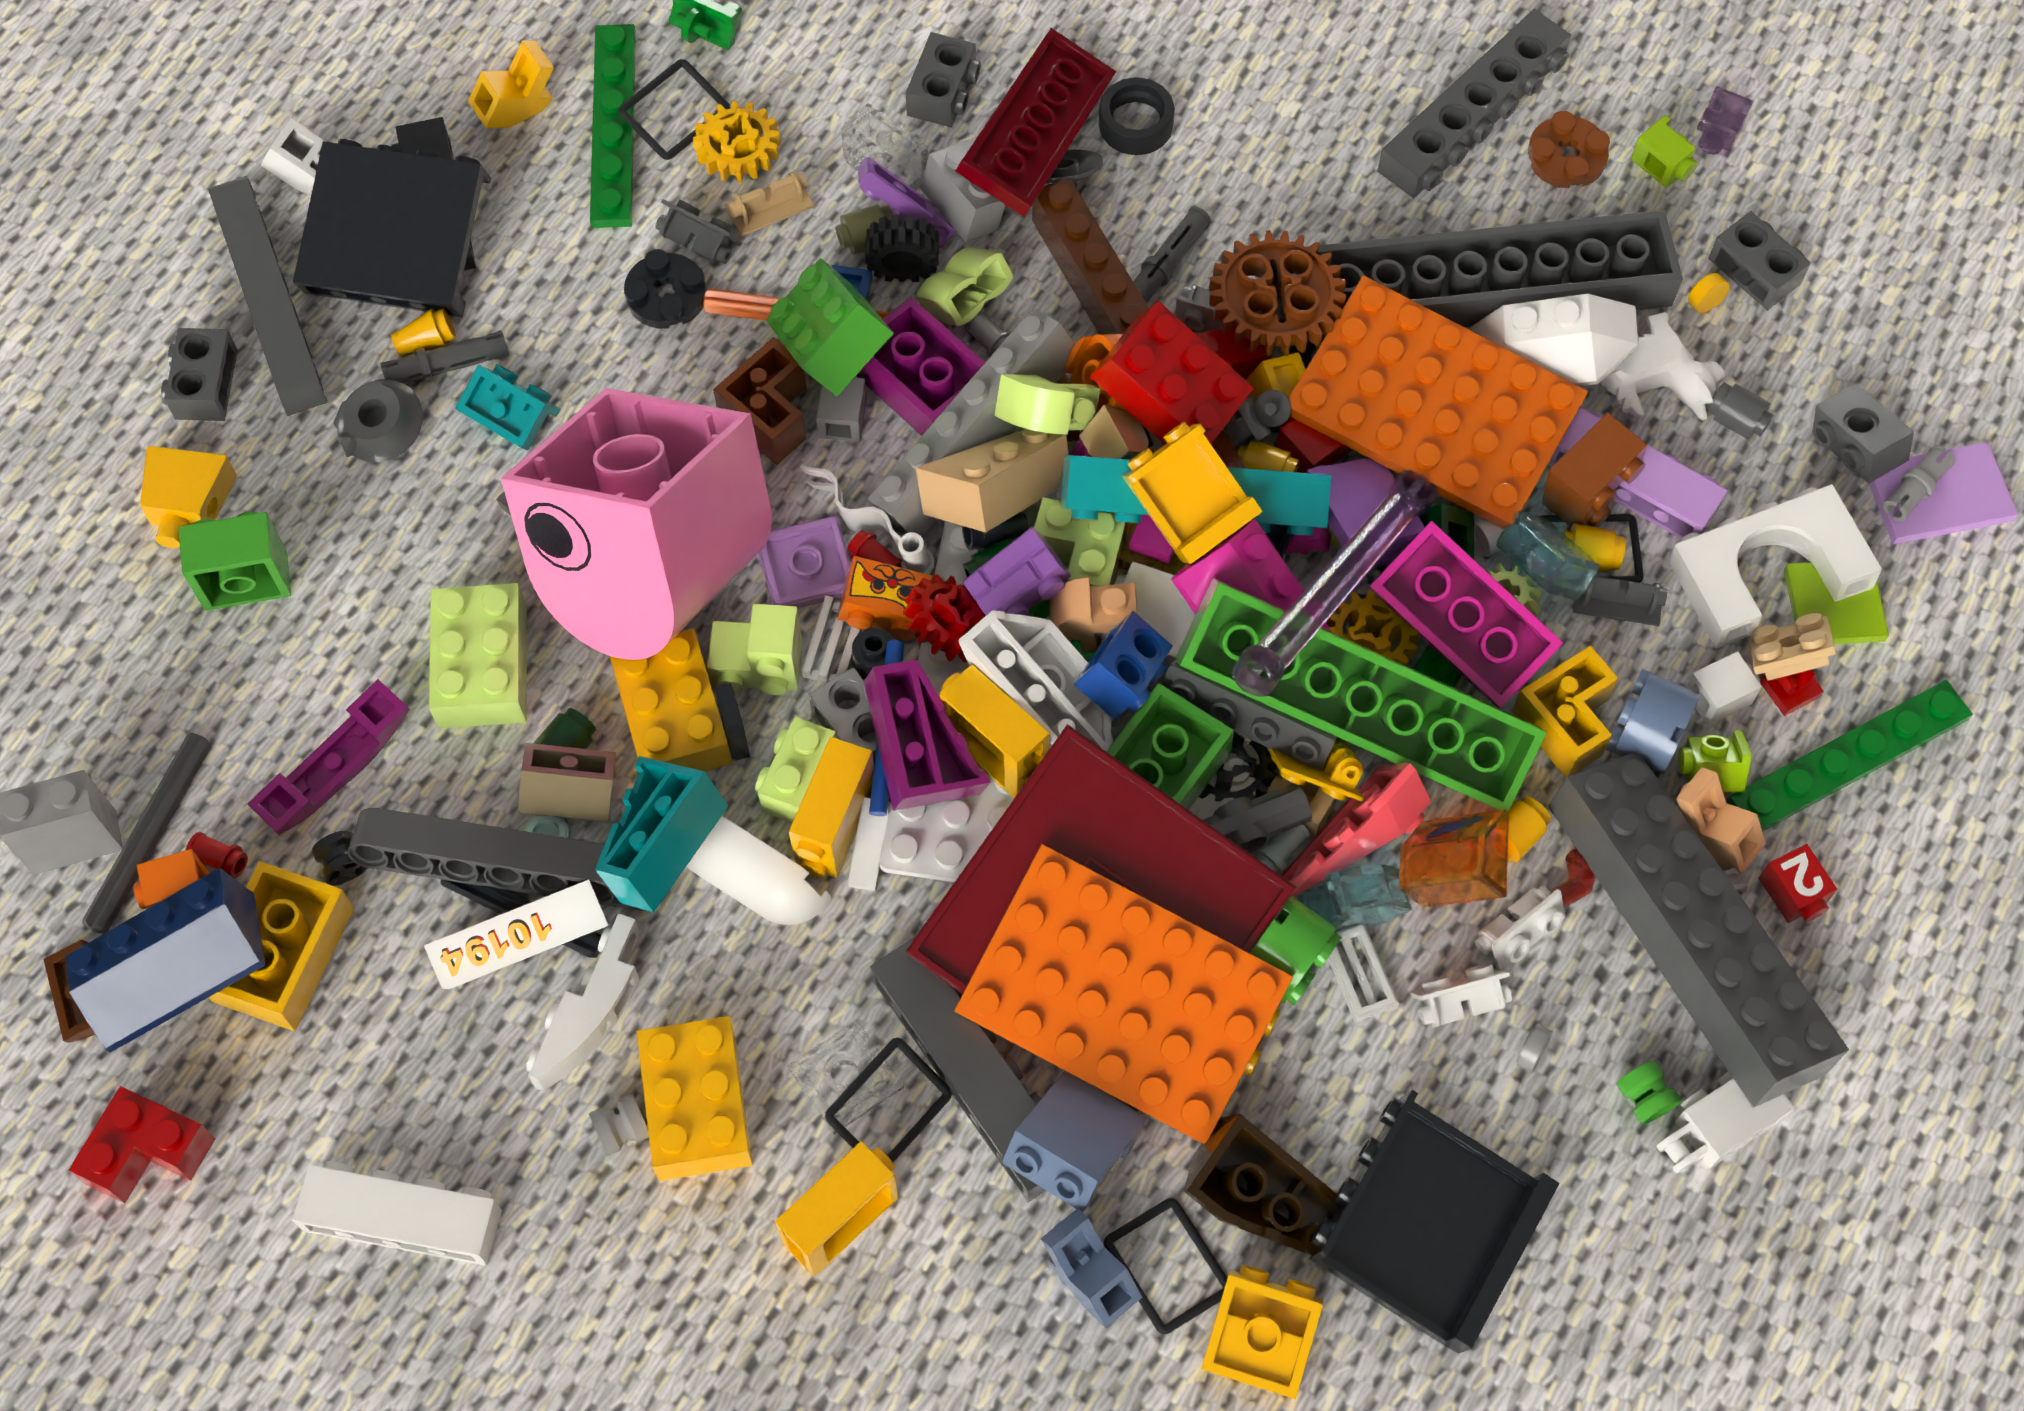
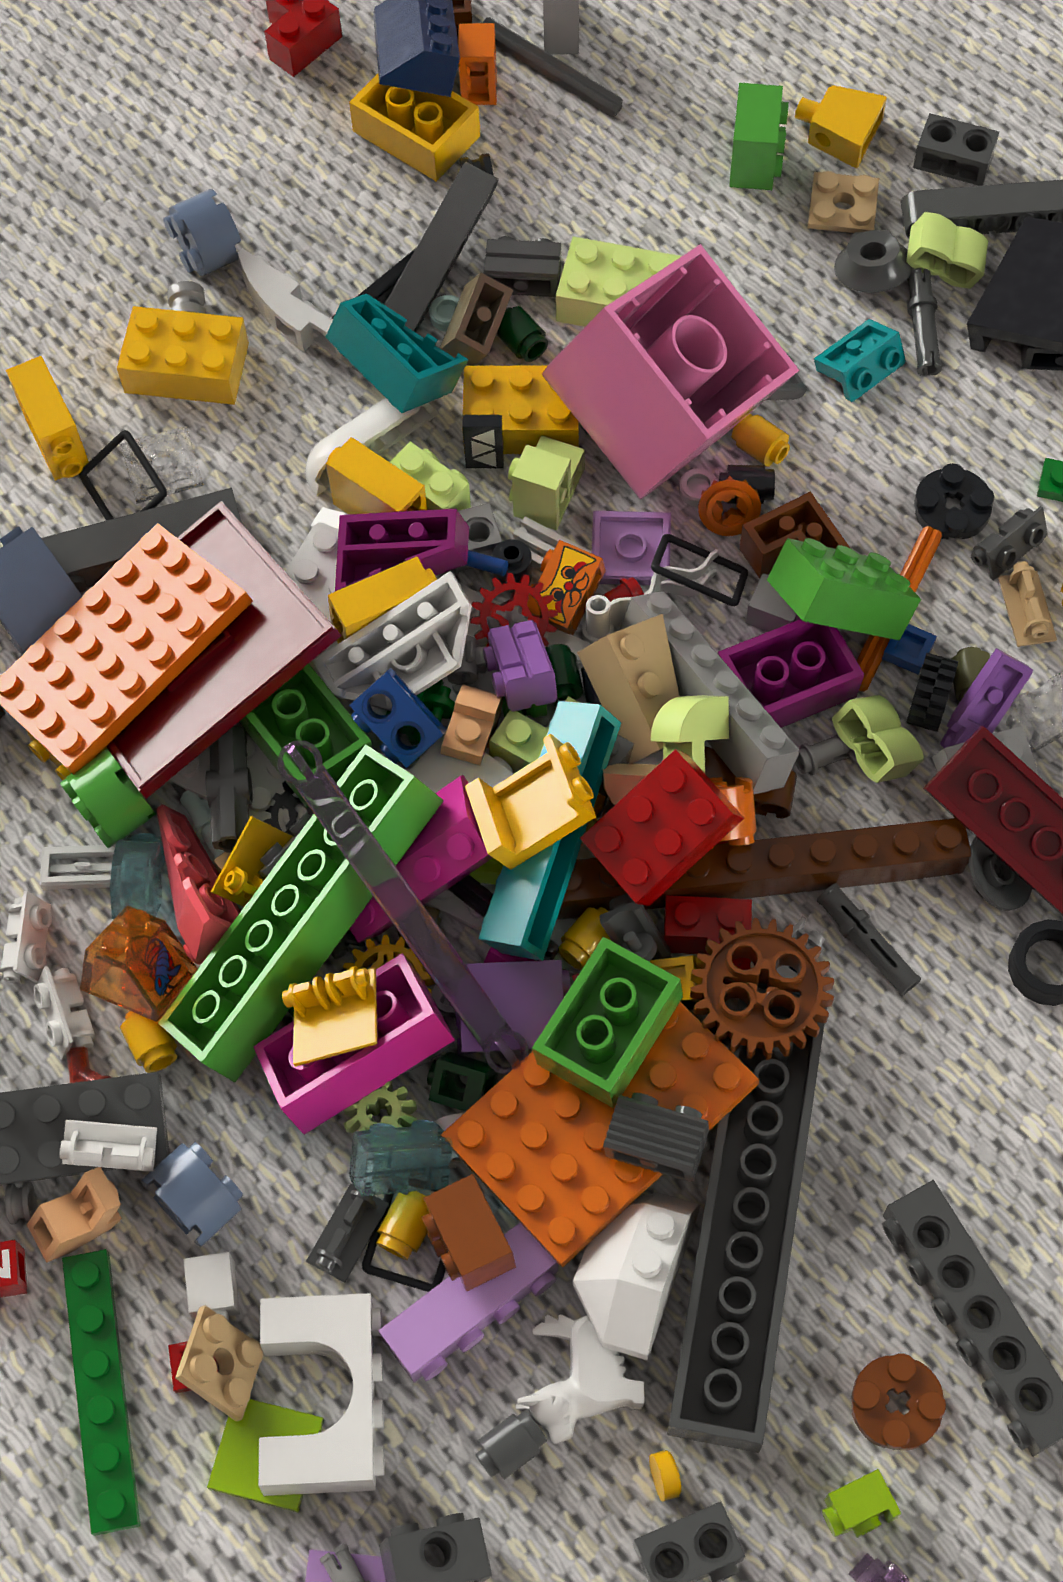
camera: 110 degrees right, 0 degrees up
red pin [185,832,248,878] -> none
magenta slope [247,679,410,835] -> none
white brick [292,1161,502,1266] -> none
yellow cone [391,308,456,356] -> none
white sticker [424,880,609,989] -> none
yellow brick [1512,645,1619,778] -> none
lime brick [1678,730,1752,792] -> none
none -> white hinge [60,1120,157,1171]
none -> sand blue brick [163,189,241,276]
none -> yellow hinge [282,966,377,1066]
none -> dark grey brick [484,236,562,297]
none -> bright green brick [532,937,683,1108]
none -> dark grey brick [603,1093,709,1182]
none -> black piece [651,534,748,606]
none -> tan piece [807,171,879,233]
none -> yellowish green brick [906,212,988,289]

